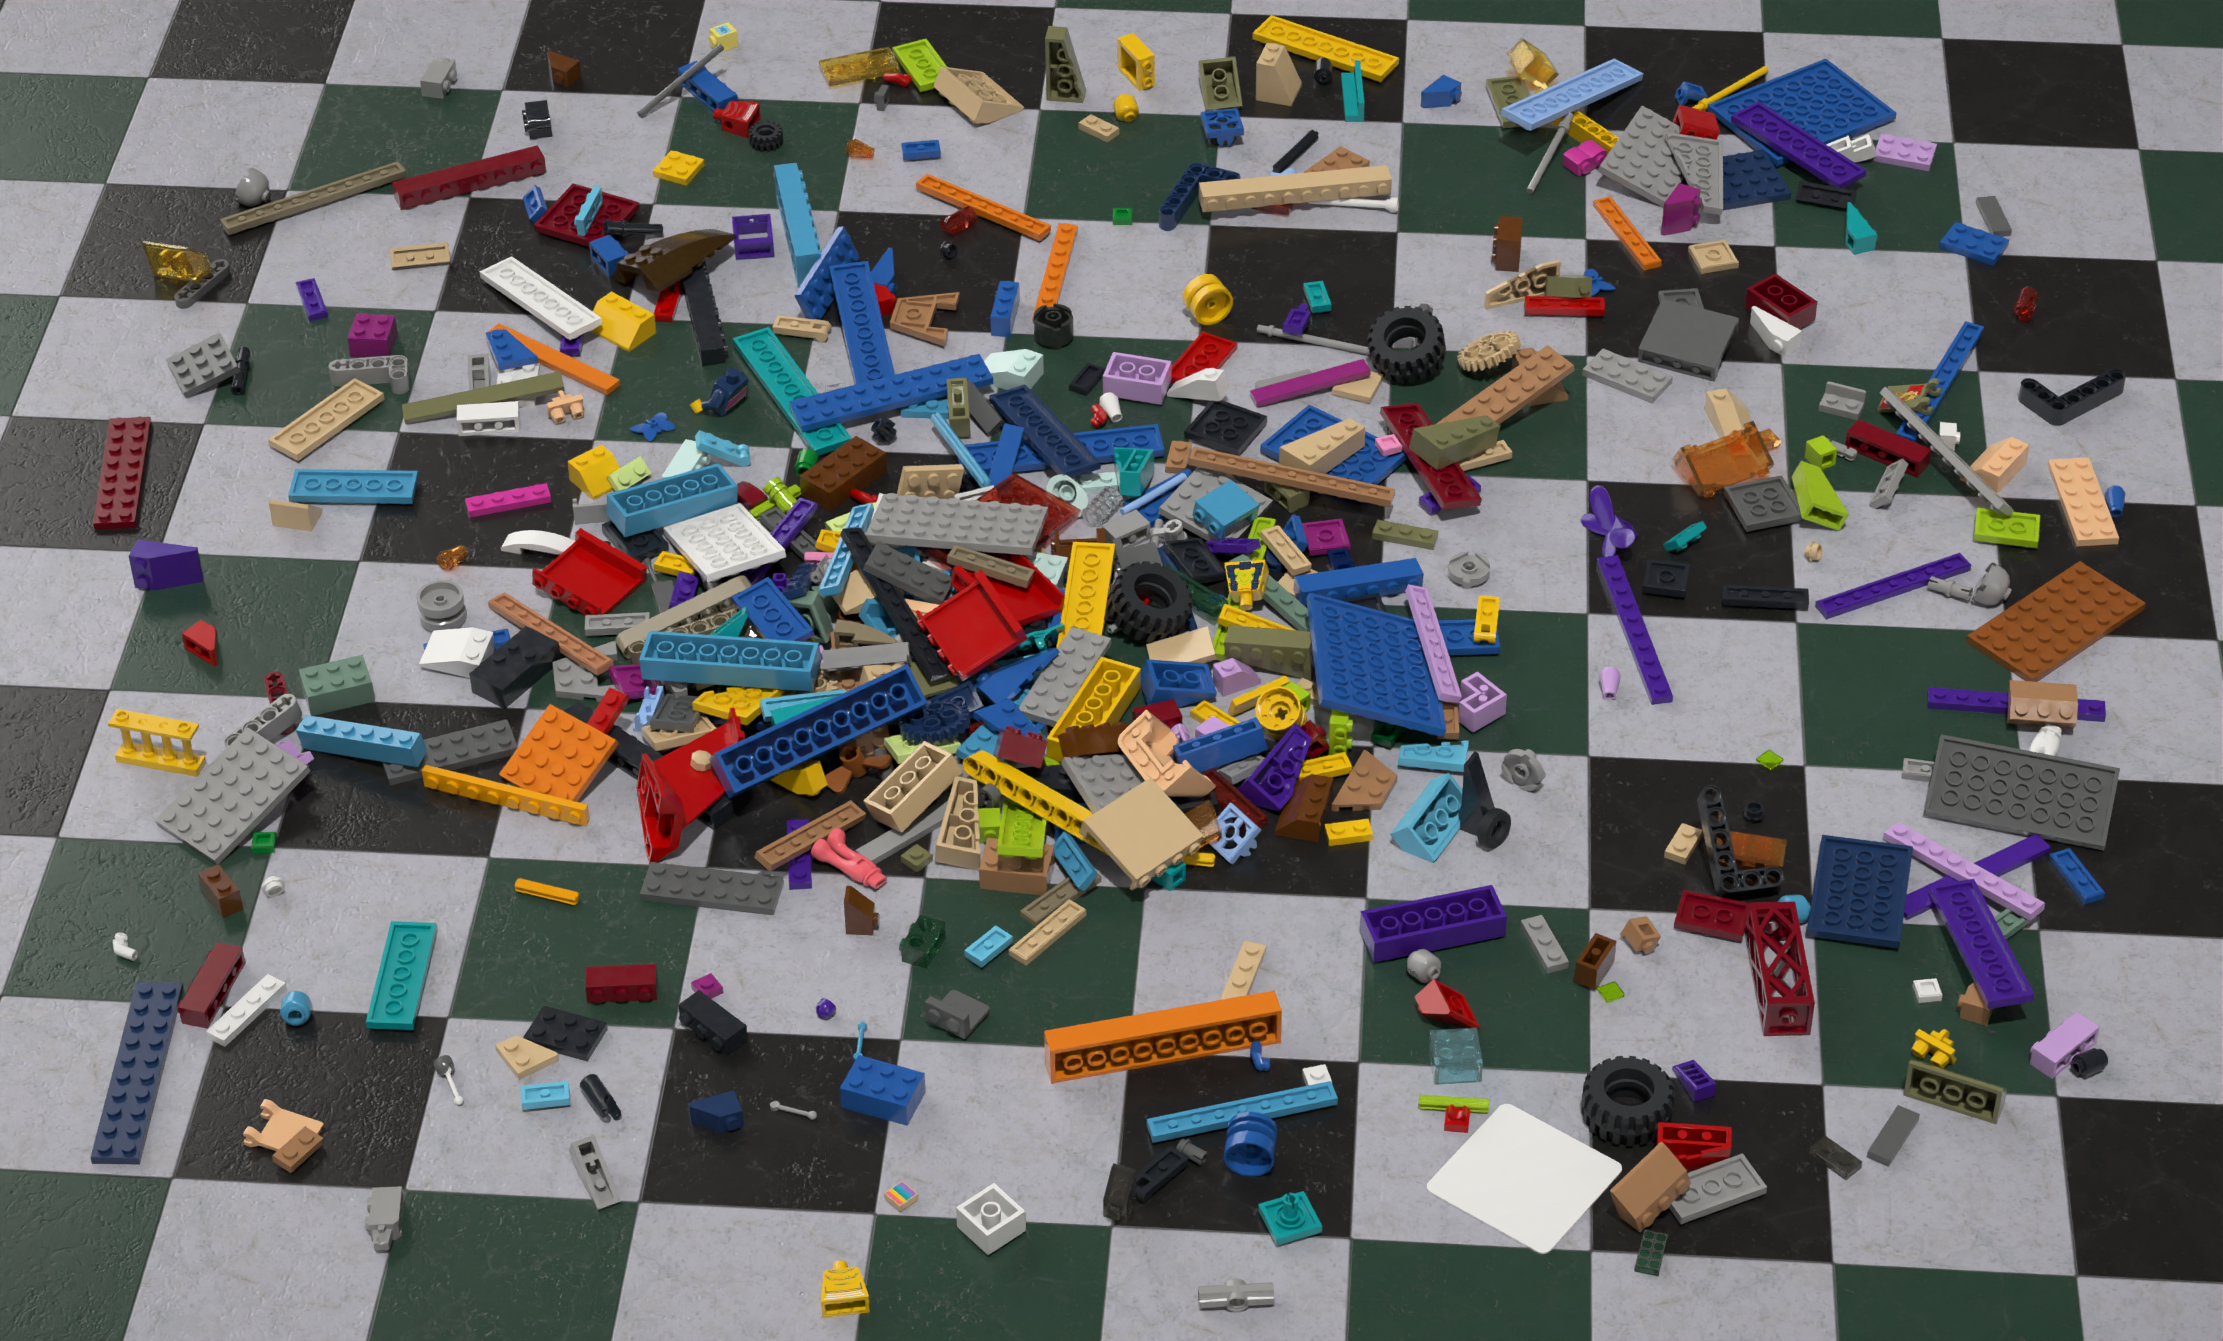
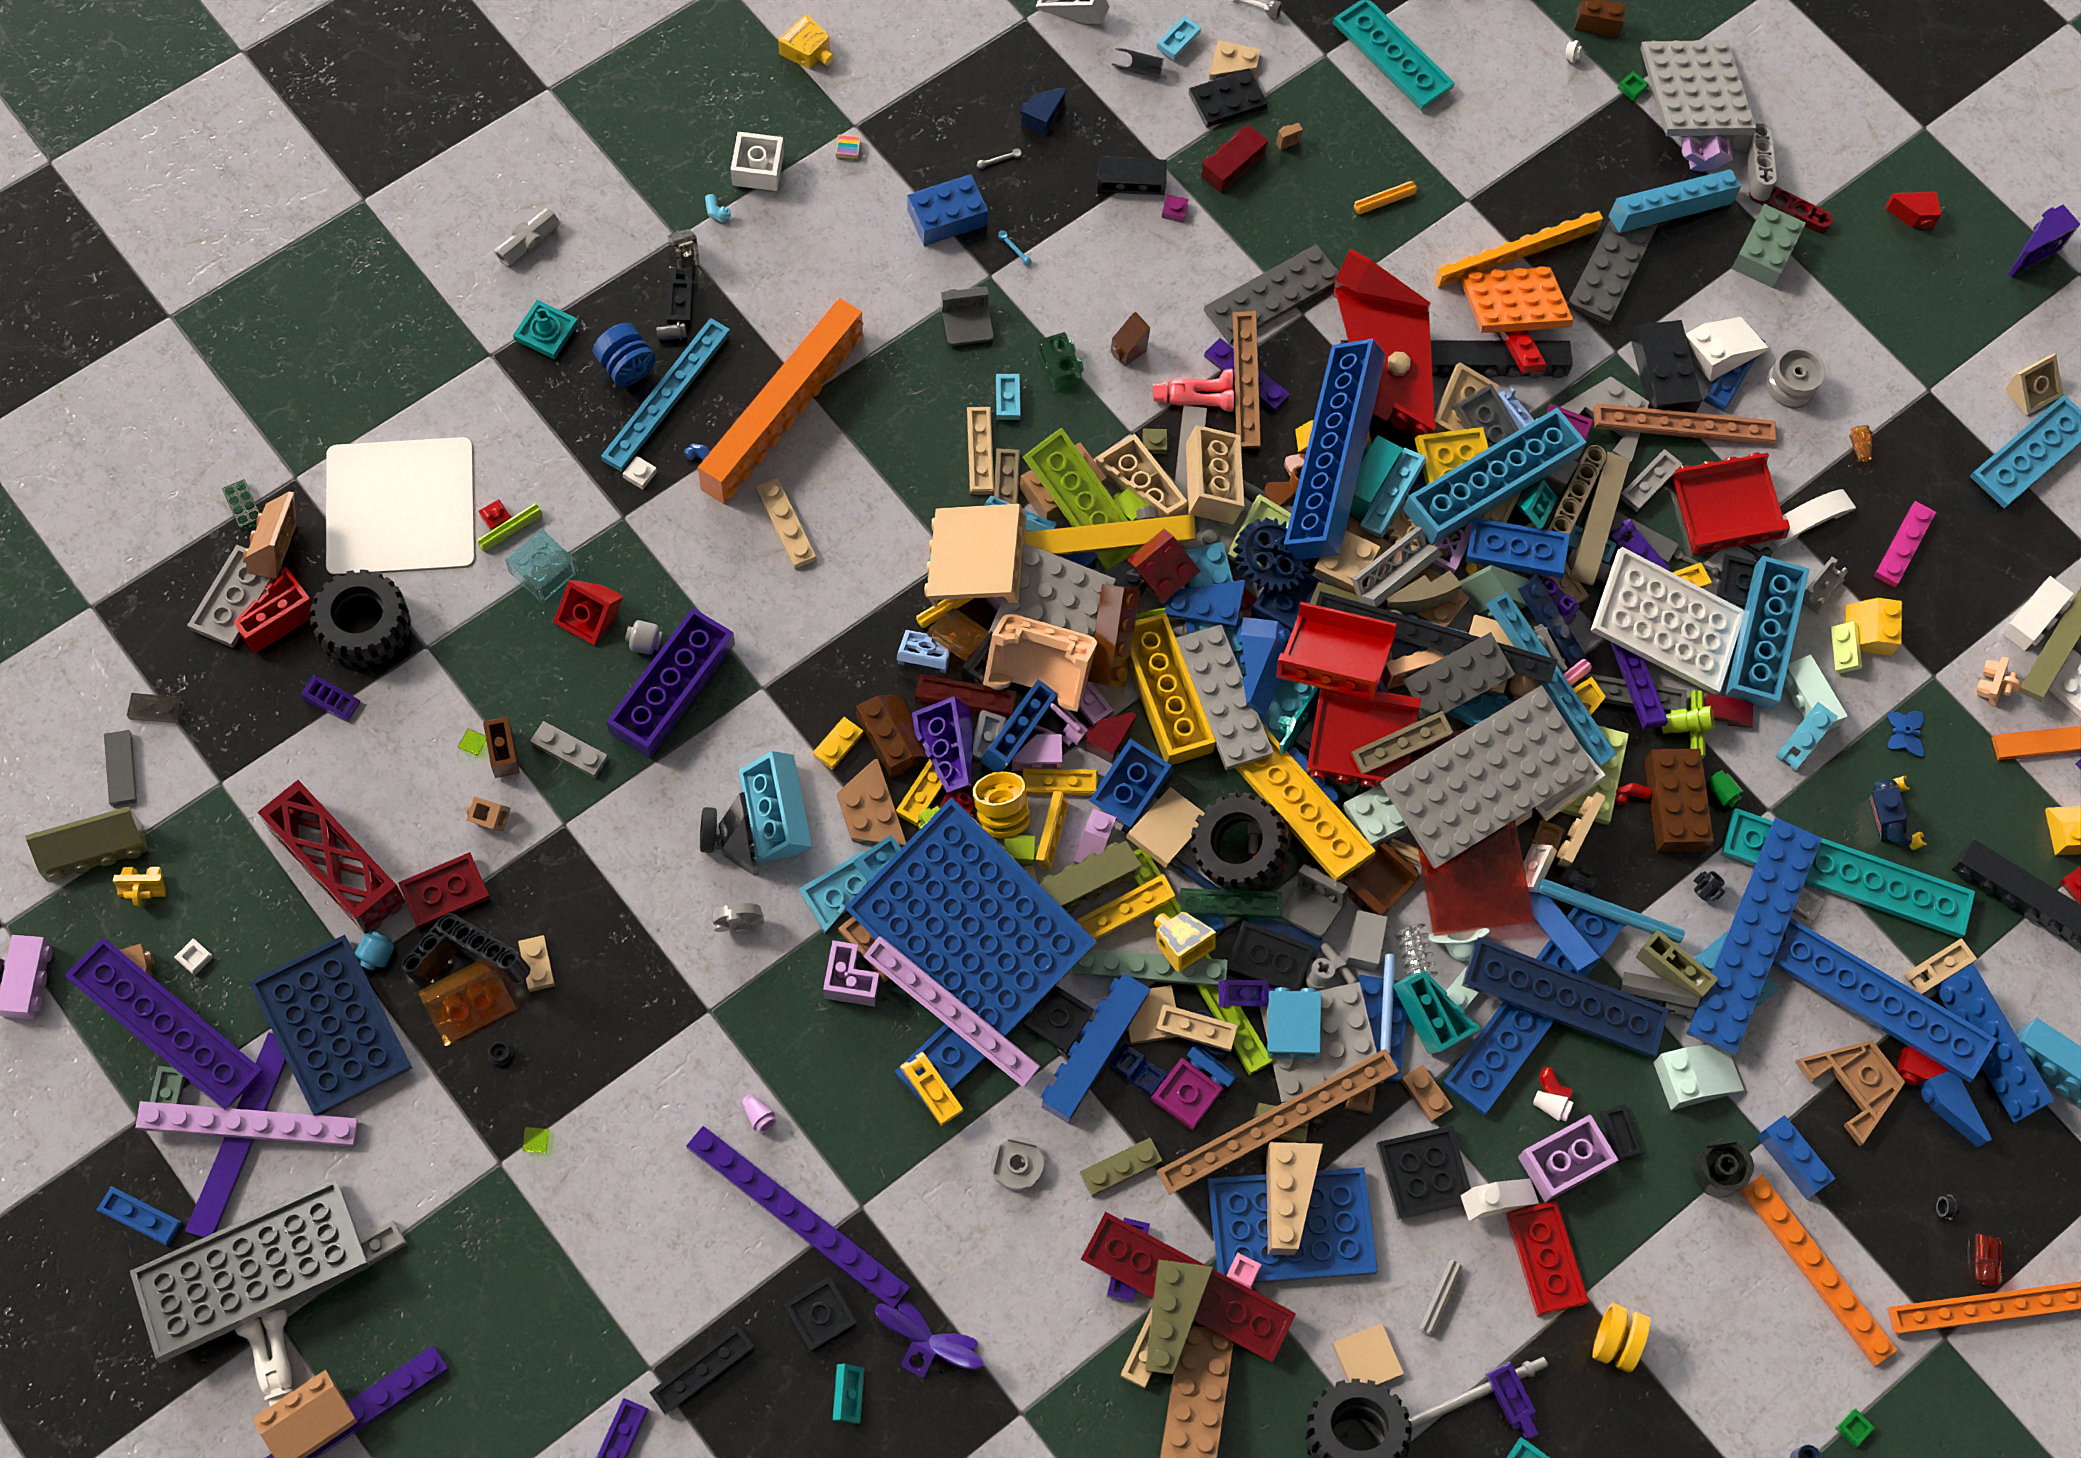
camera: 130 degrees right, 25 degrees up
yellow fence [108,709,206,777] -> none
dark purple hinge [816,998,836,1018] -> none
magenta tile [1250,359,1371,407] -> none
none -> medium azure arm [705,194,731,222]
none -> dark azure plate [852,834,902,882]
none -> medium nougat plate [1276,123,1303,150]

